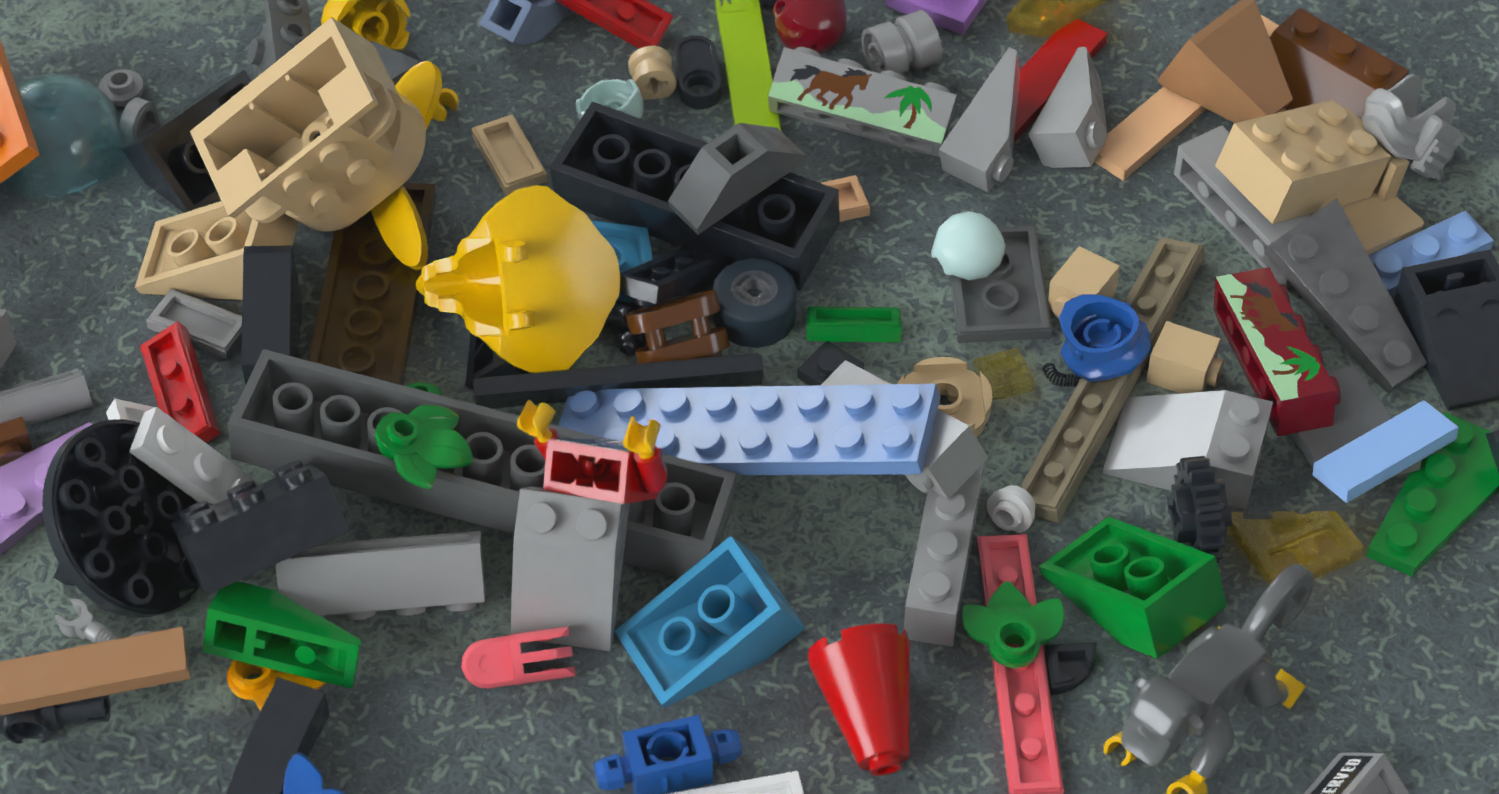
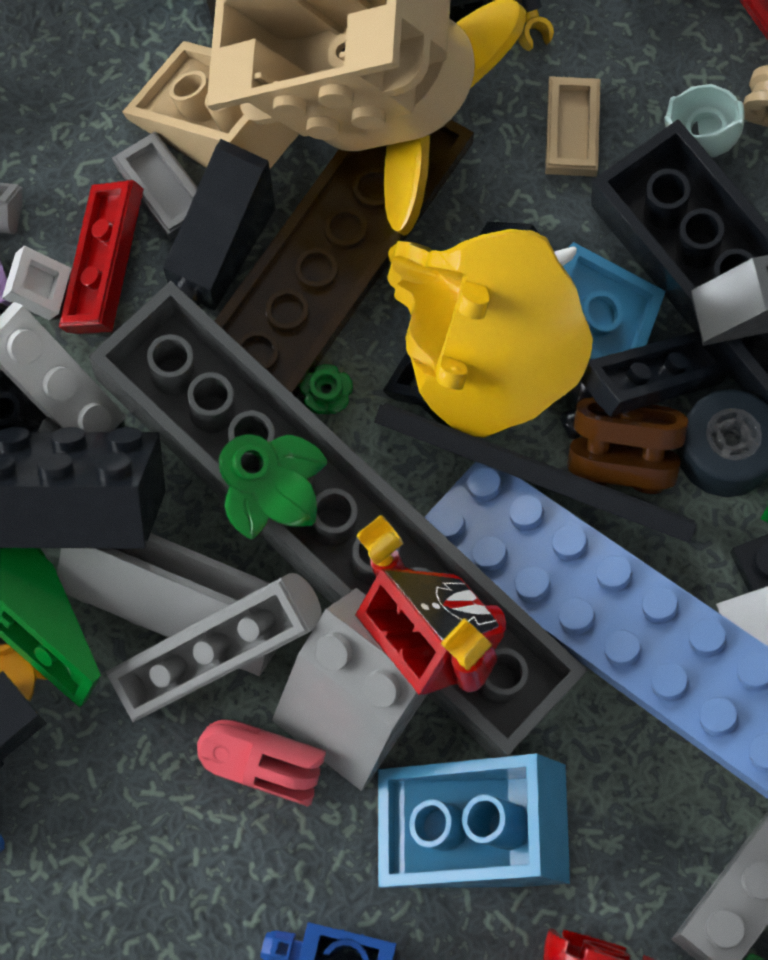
camera: 30 degrees right, 20 degrees up
none -> light grey brick [105,573,322,722]

